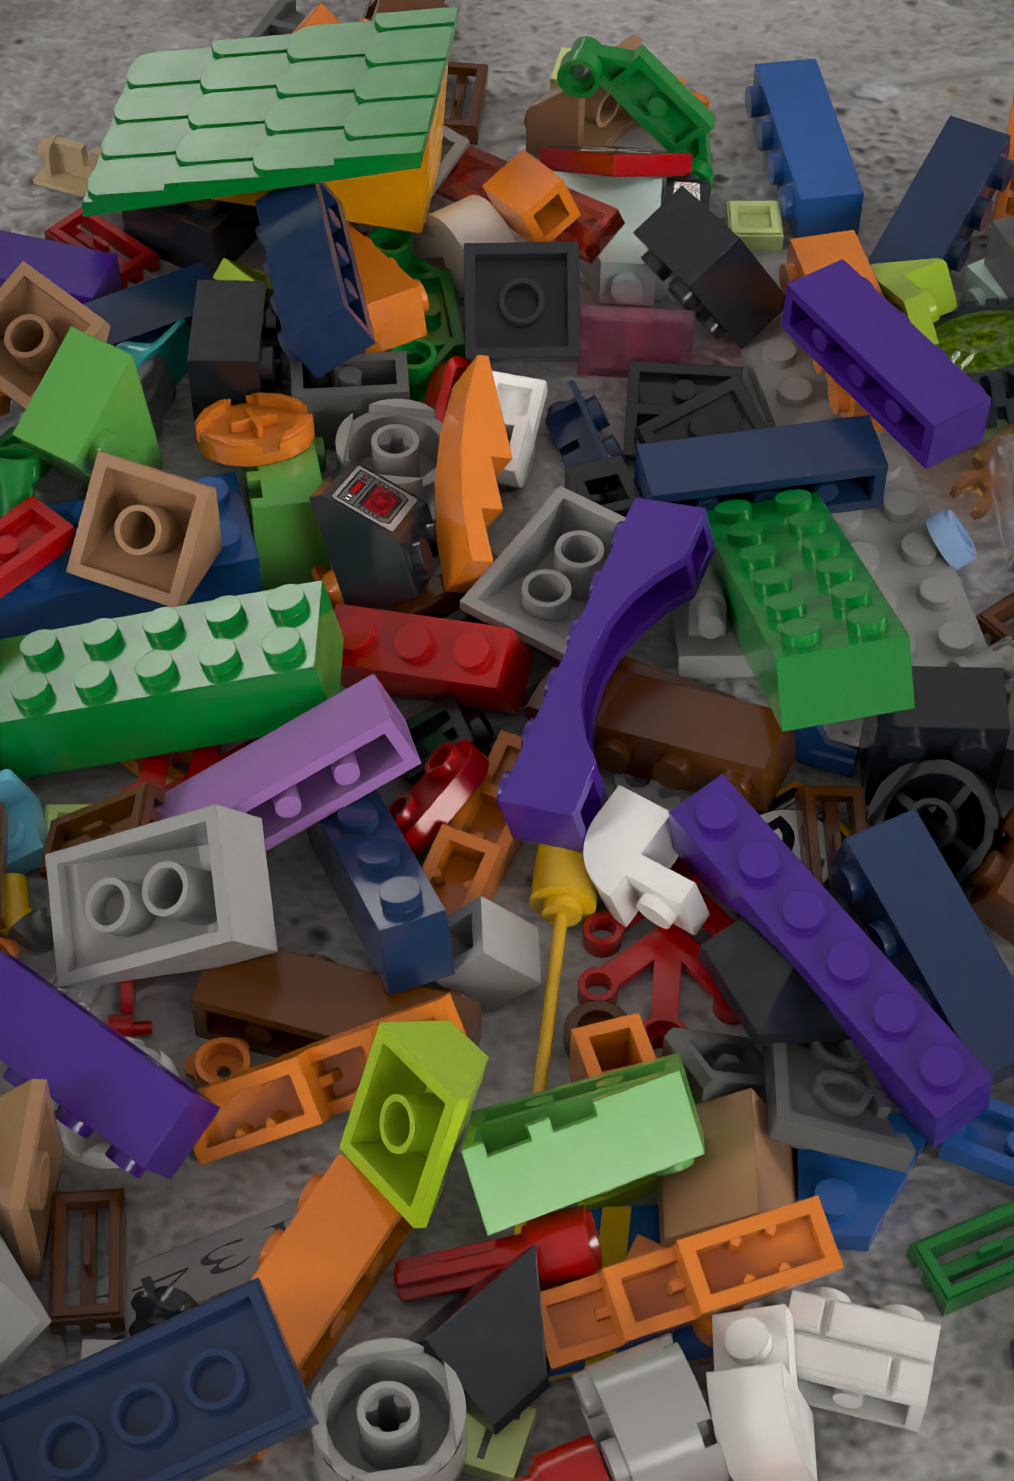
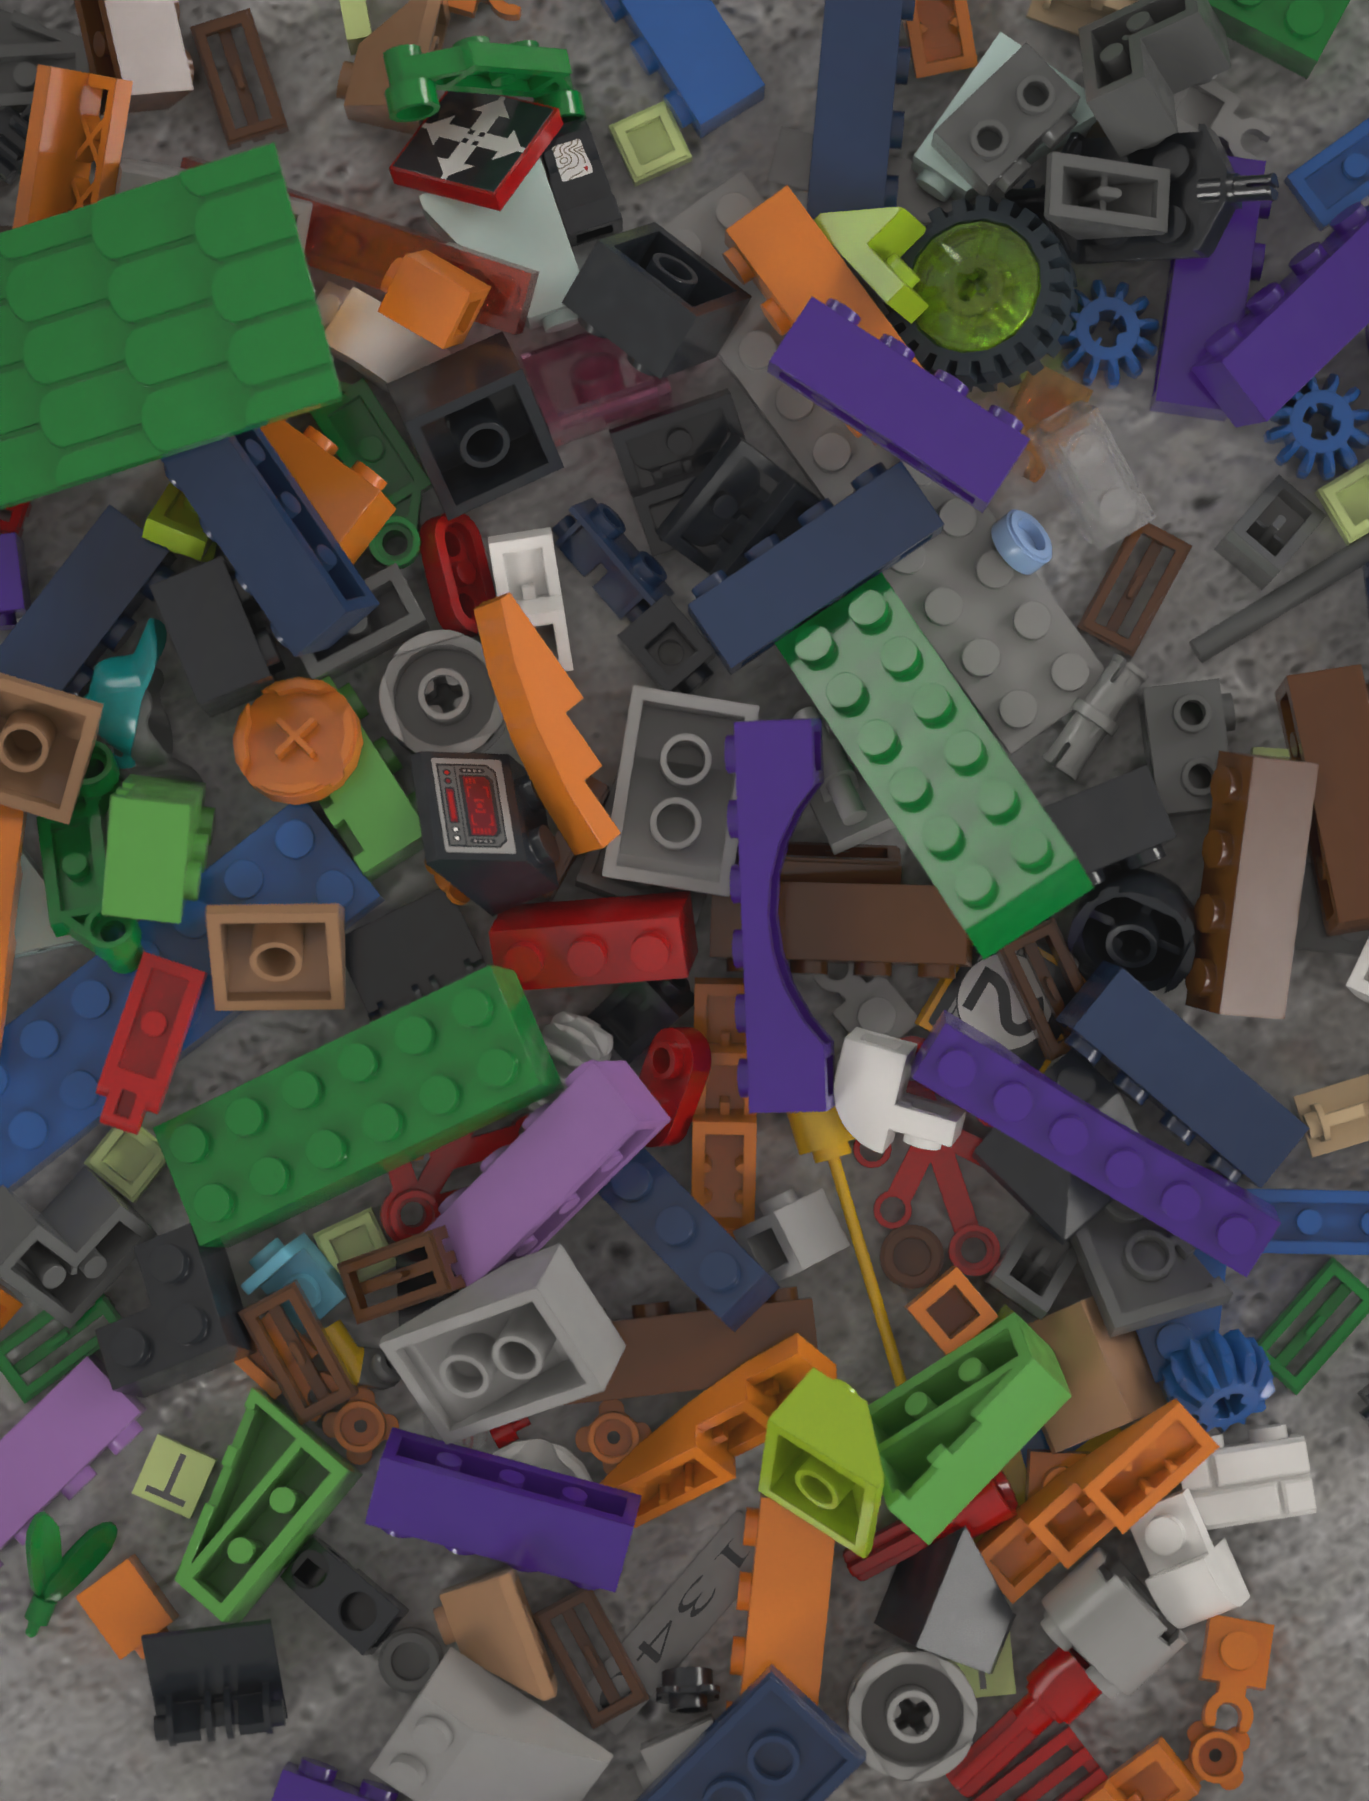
camera: 25 degrees left, 35 degrees up
none -> blue gear [1161,1329,1276,1433]

